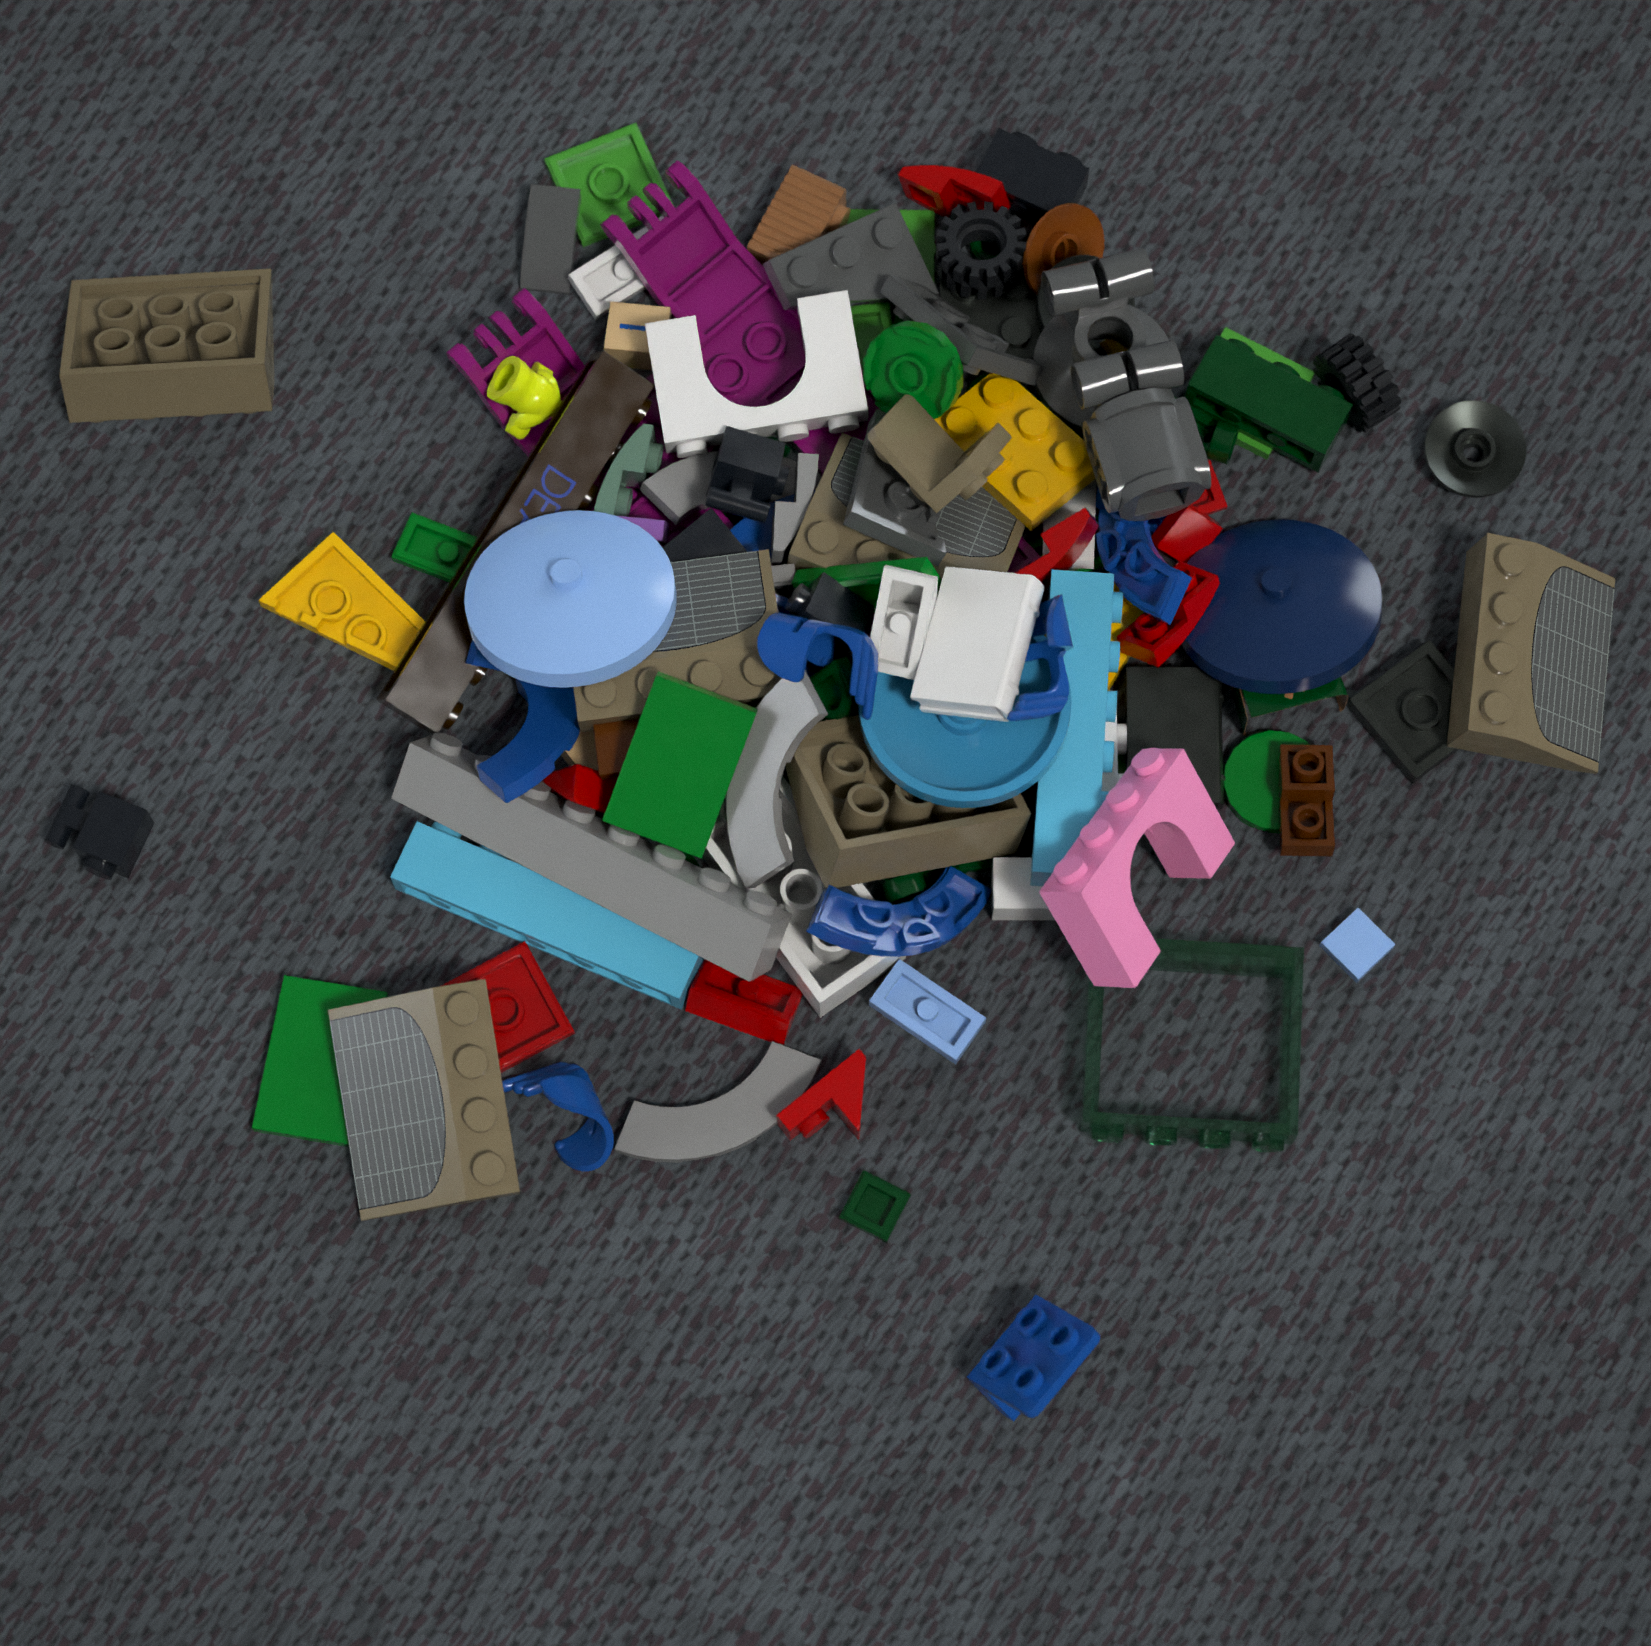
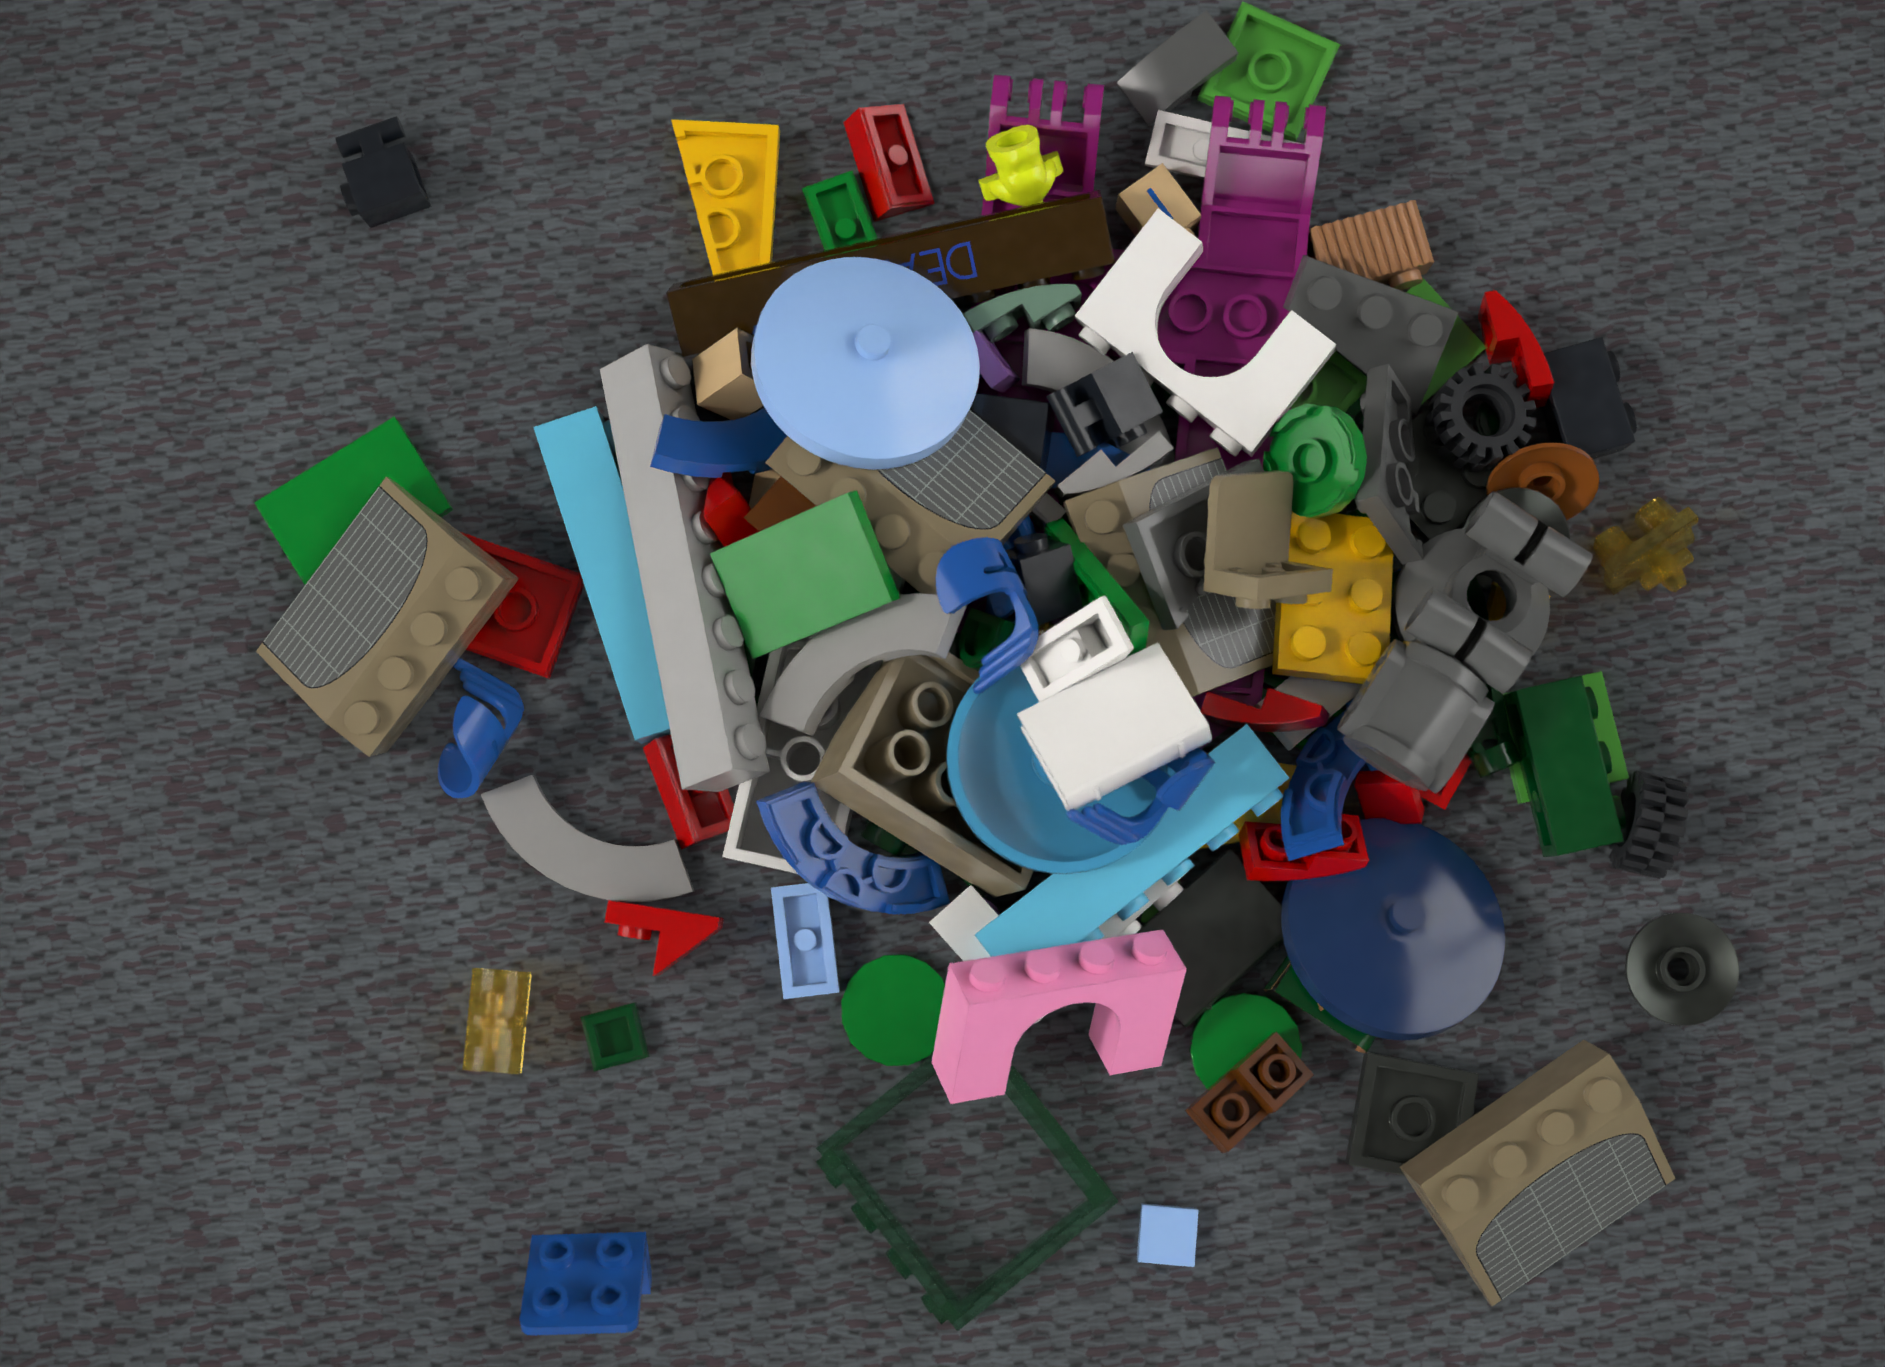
camera: 50 degrees right, 10 degrees up
none -> clear yellow hips [462,968,531,1075]
none -> tan brick [692,328,764,420]
none -> green tile [841,955,945,1066]
none -> red slope [843,104,935,222]
none -> clear yellow hips [1593,496,1699,595]

